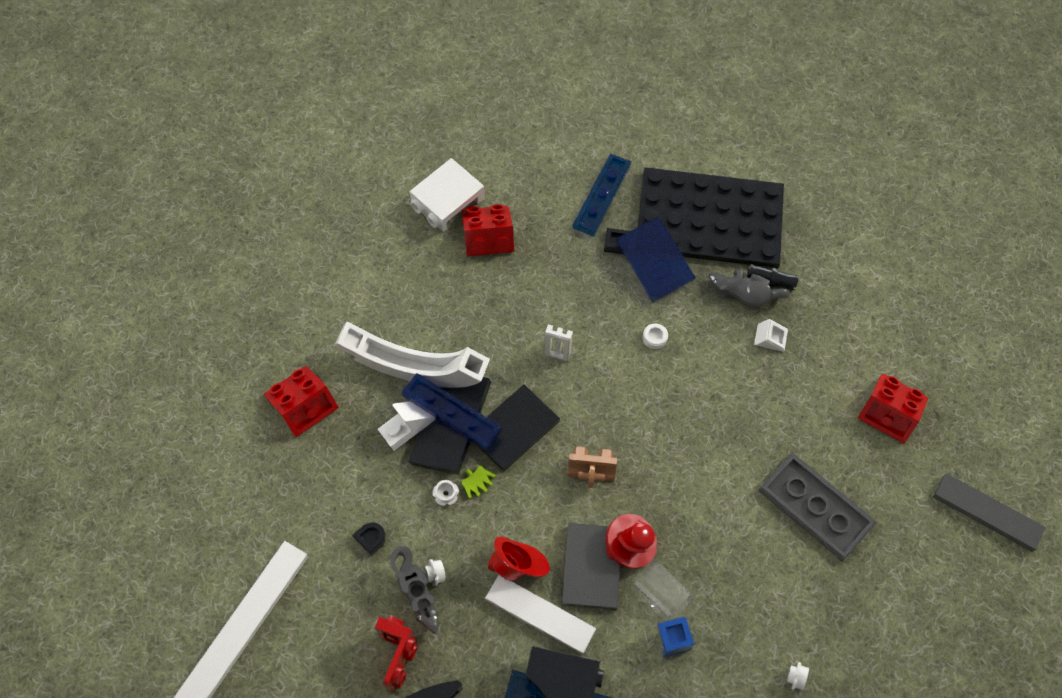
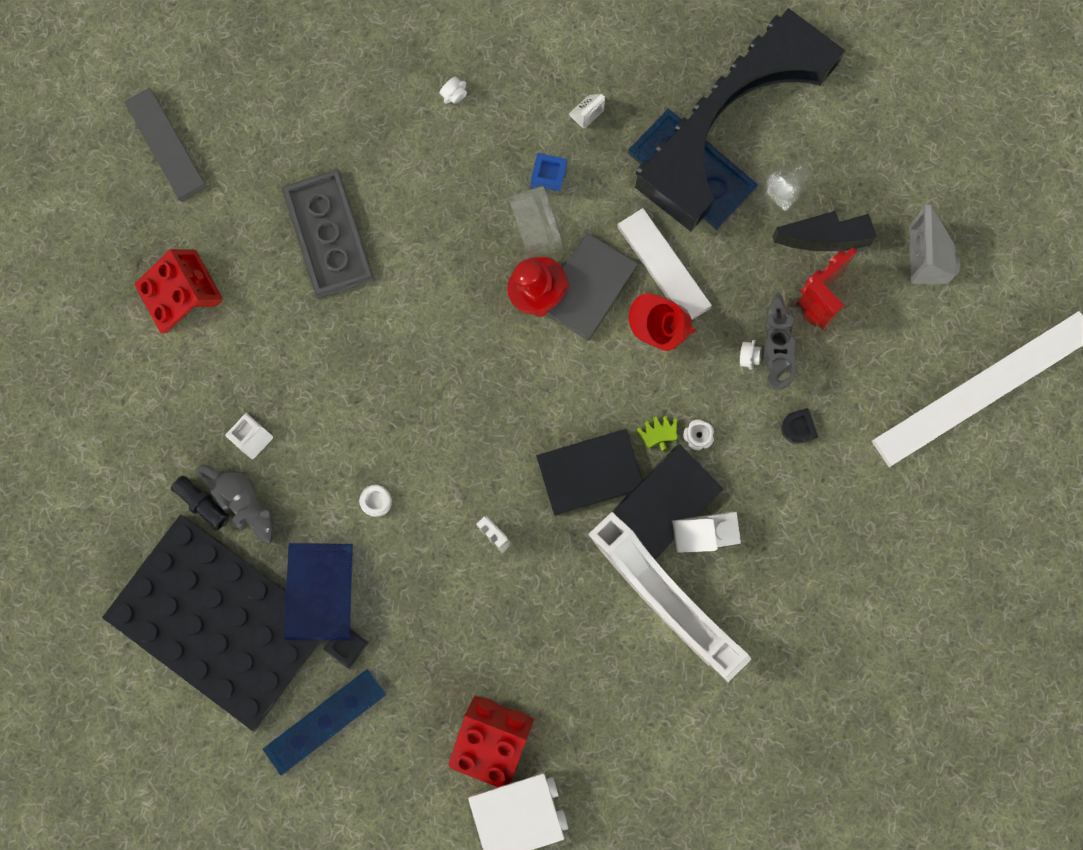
camera: 145 degrees left, 15 degrees up
red bracket [264,366,339,437] -> none
clear blue tile [401,373,502,451] -> none
medium nougat hips [567,446,617,488] -> none

